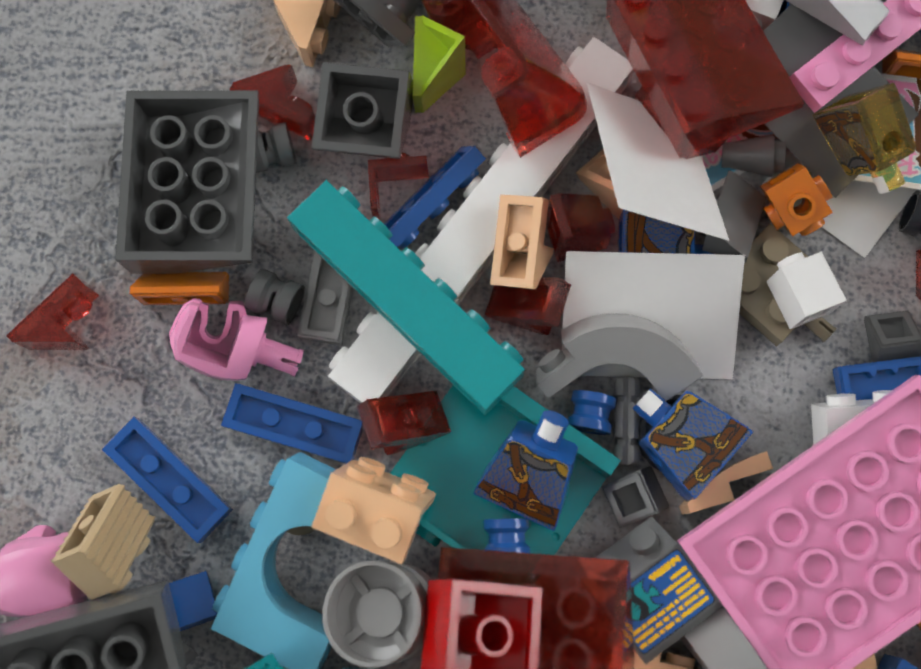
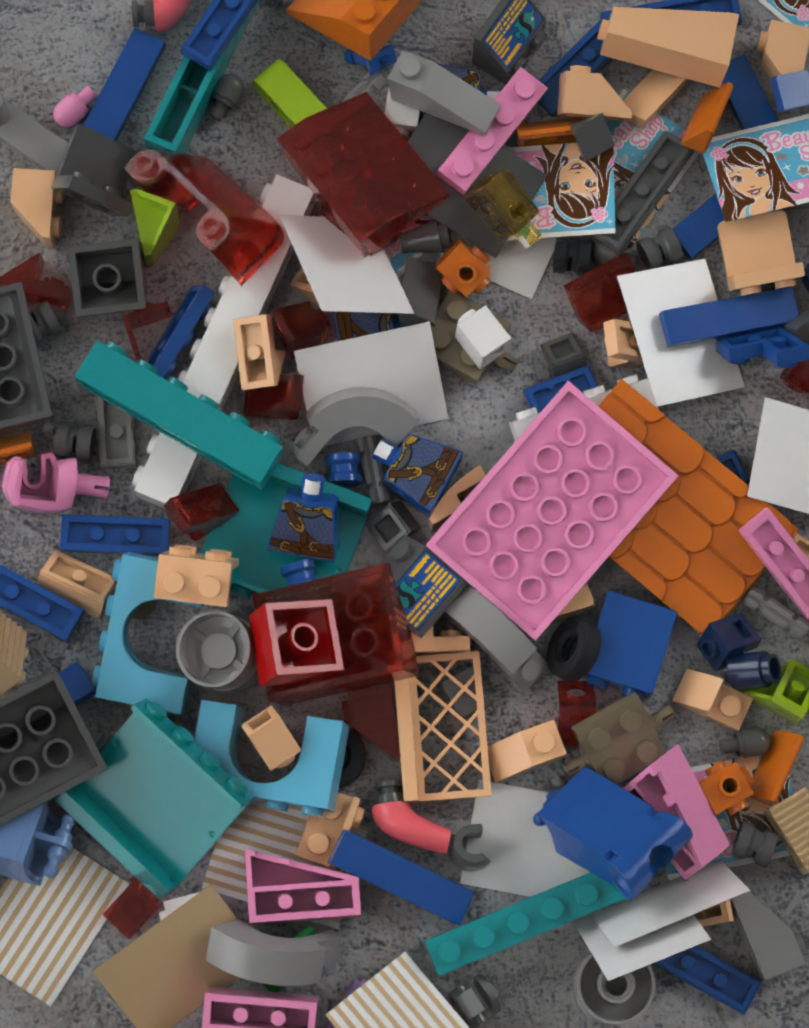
camera: 20 degrees left, 0 degrees up
none -> light nougat slope [37,549,117,618]

